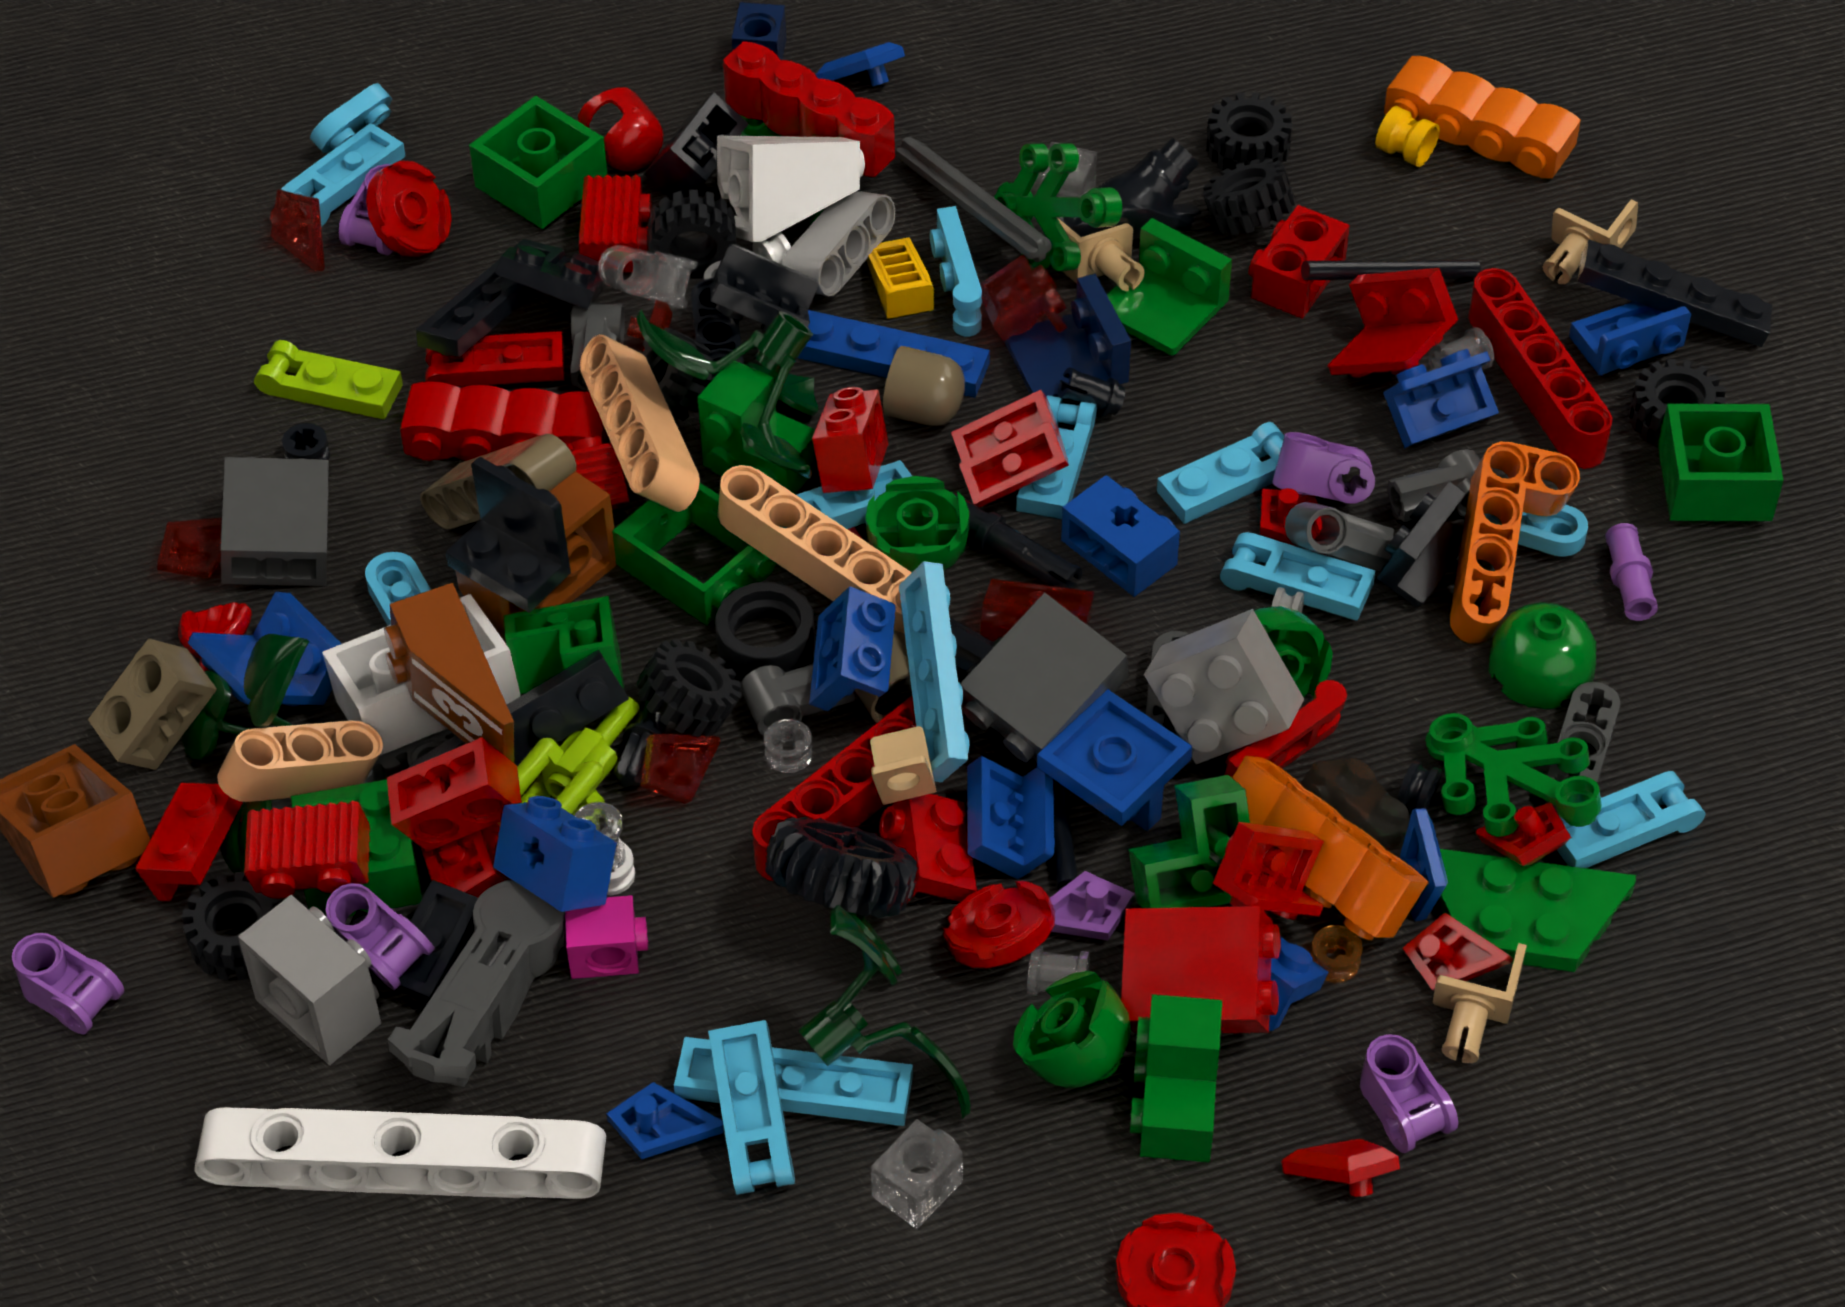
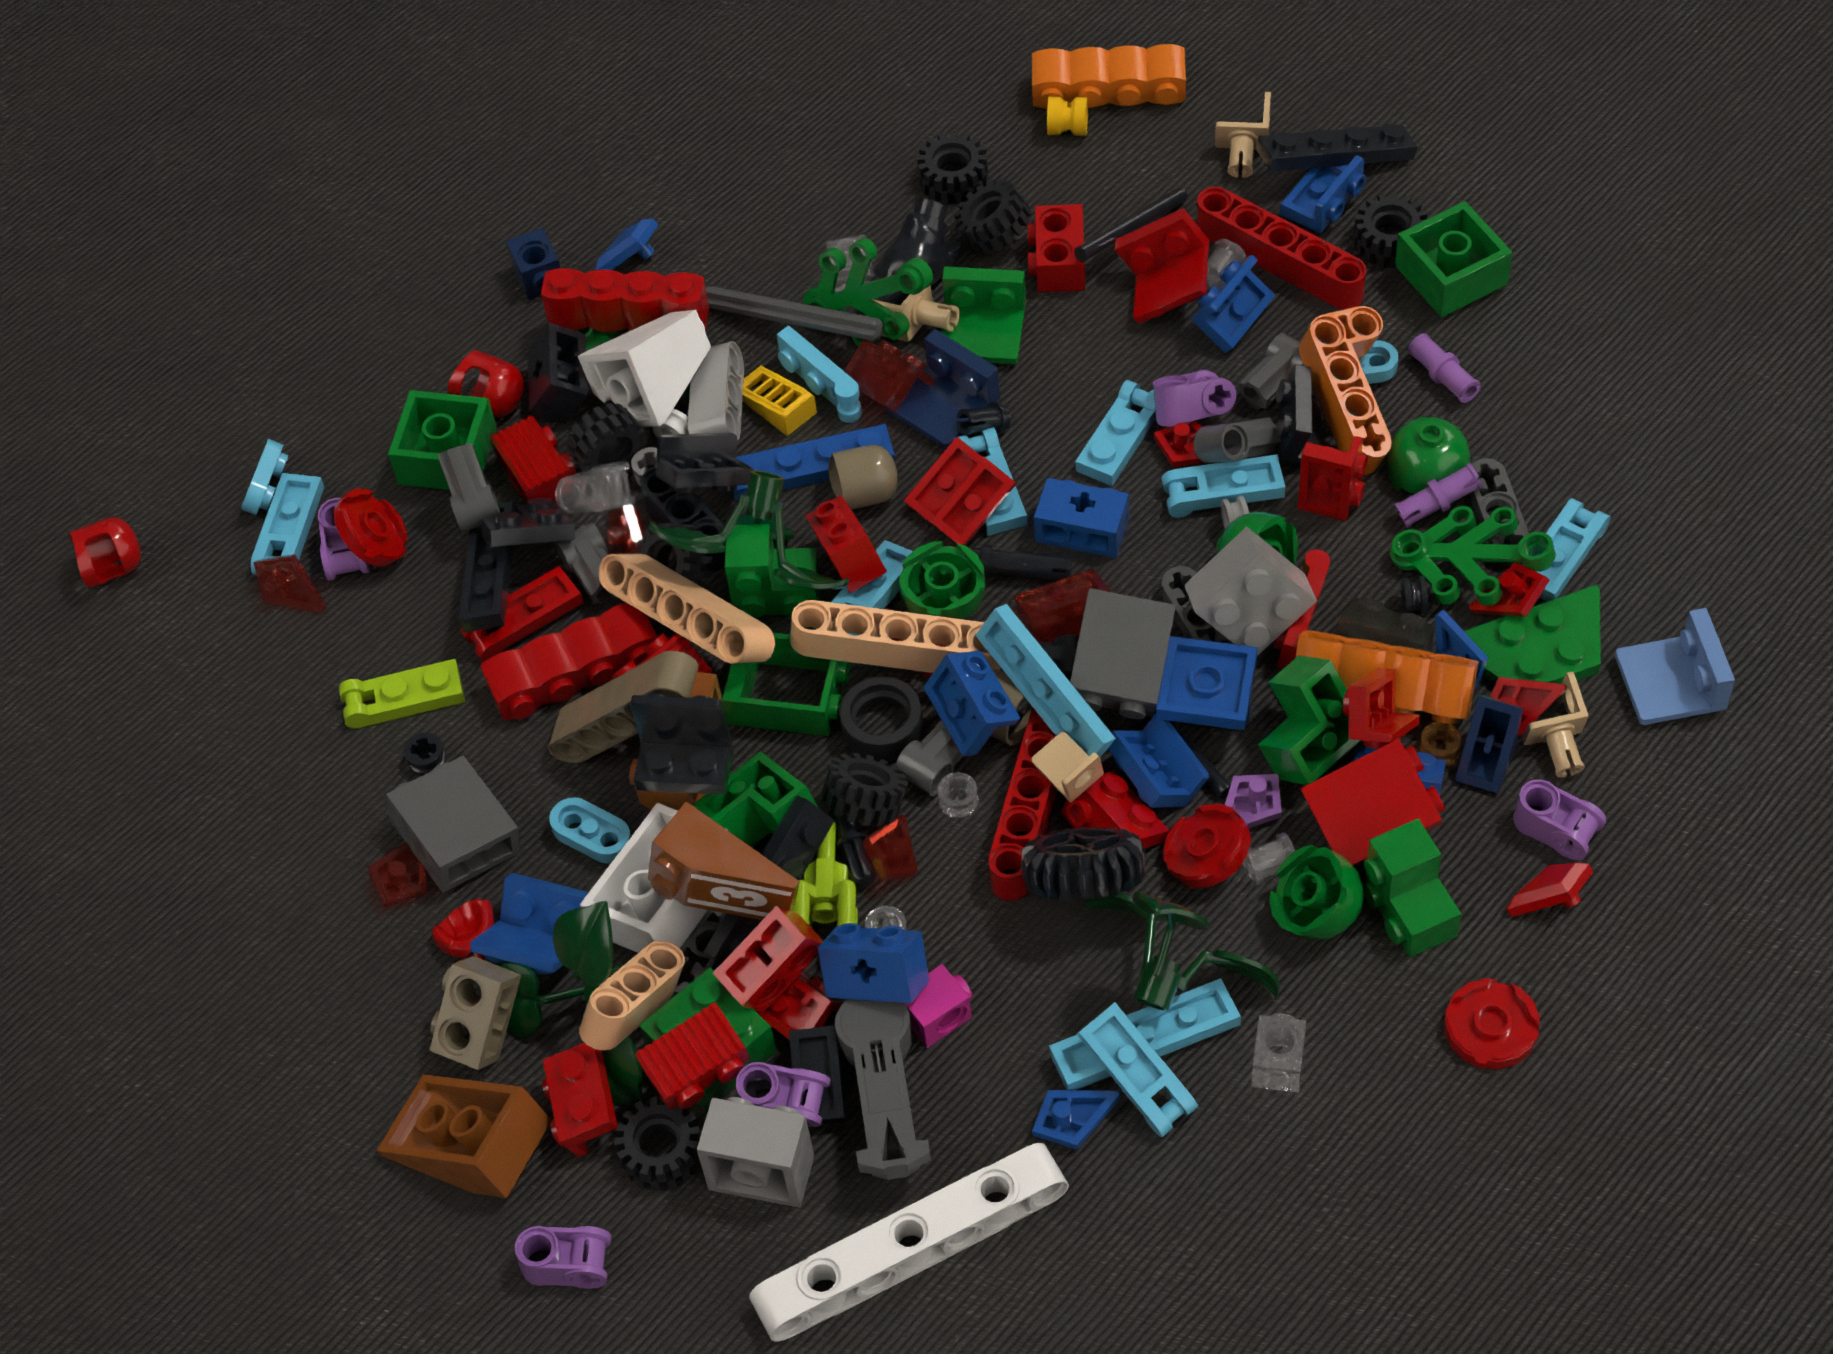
camera: 25 degrees left, 5 degrees up
none -> red helmet [69,517,141,588]
none -> dark grey piece [438,443,500,533]
none -> red bracket [1297,436,1368,521]
none -> medium lavender pin [1394,463,1483,528]
none -> dark blue slope [1455,695,1524,793]
none -> medium blue bracket [1615,608,1735,725]

